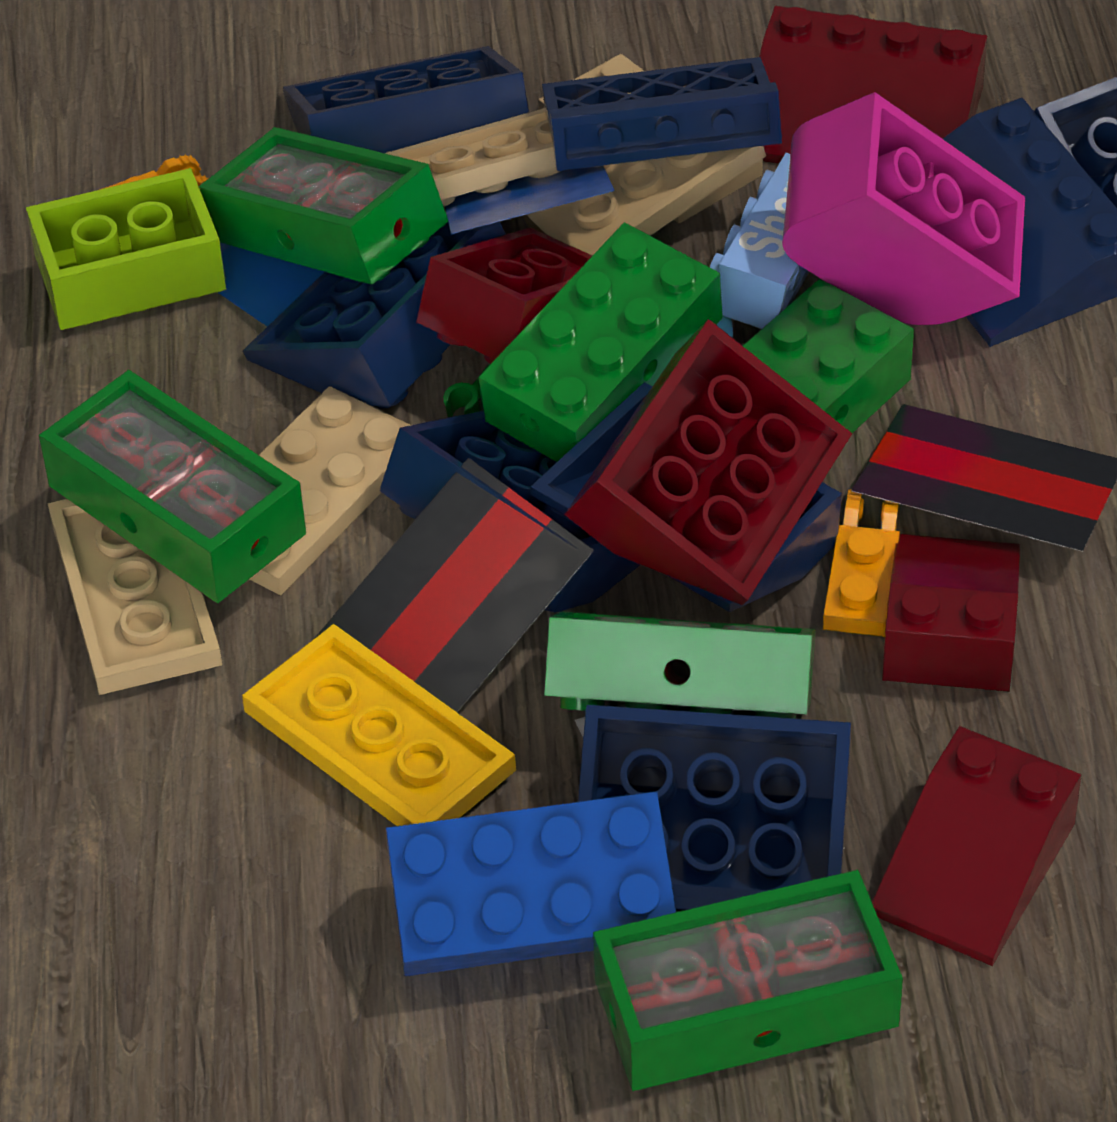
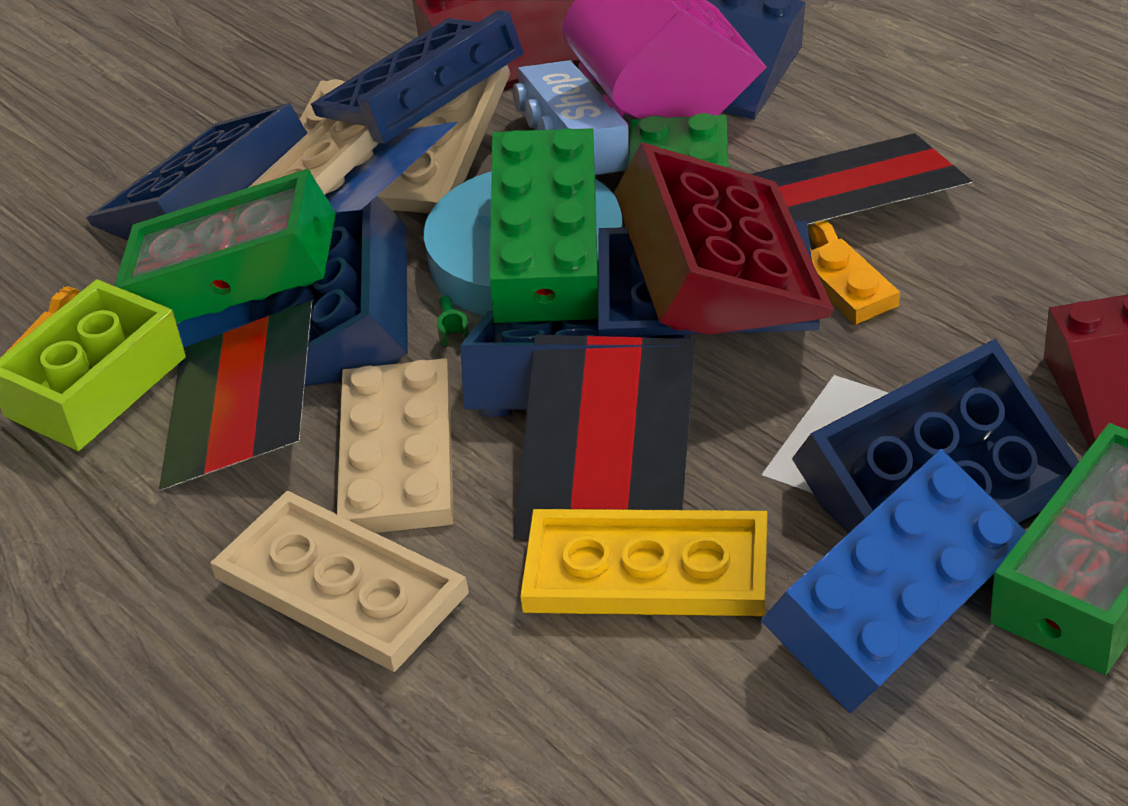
camera: 35 degrees left, 5 degrees down
brick [39,370,306,604] -> none
dark red slope [416,227,593,364] -> none
brick [544,612,816,719] -> none
dark red slope [882,534,1020,692] -> none
none -> black sticker [159,300,312,491]

